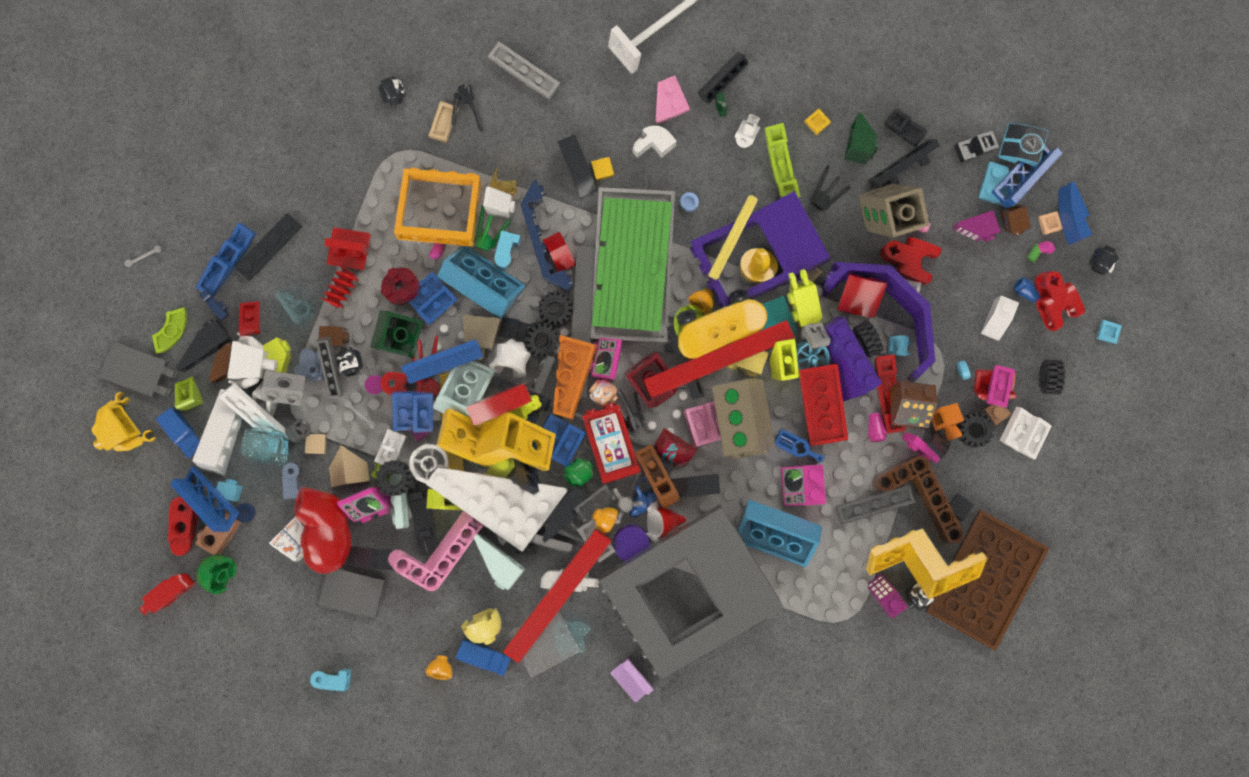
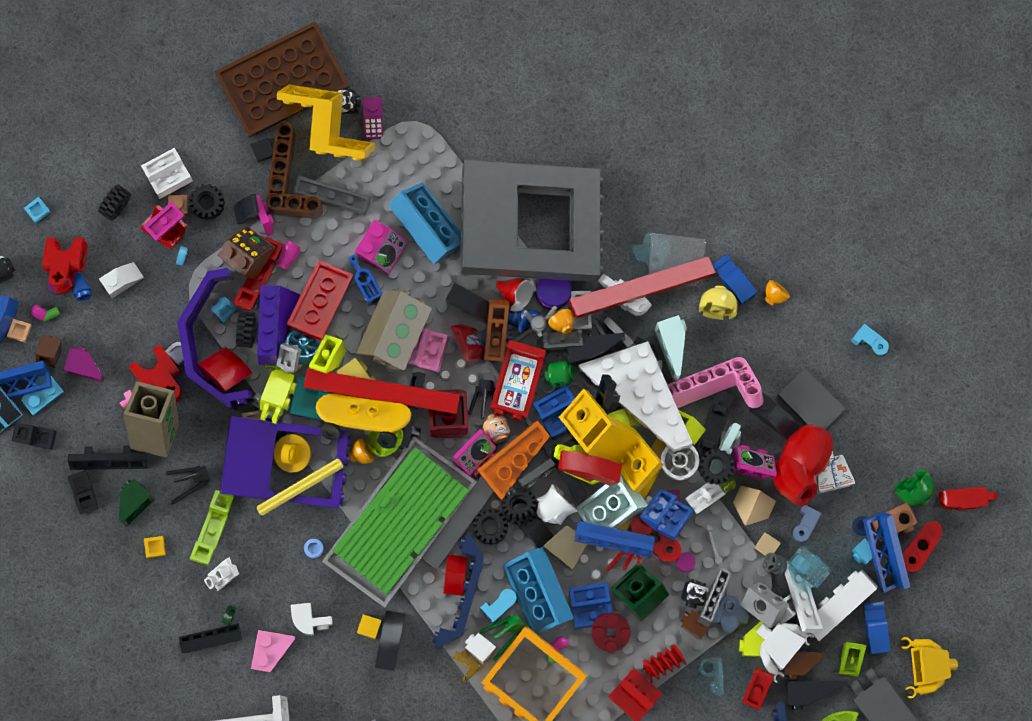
camera: 150 degrees left, 5 degrees down
lavender panel [611,657,653,702] -> none
orange brick [931,403,964,441] -> none

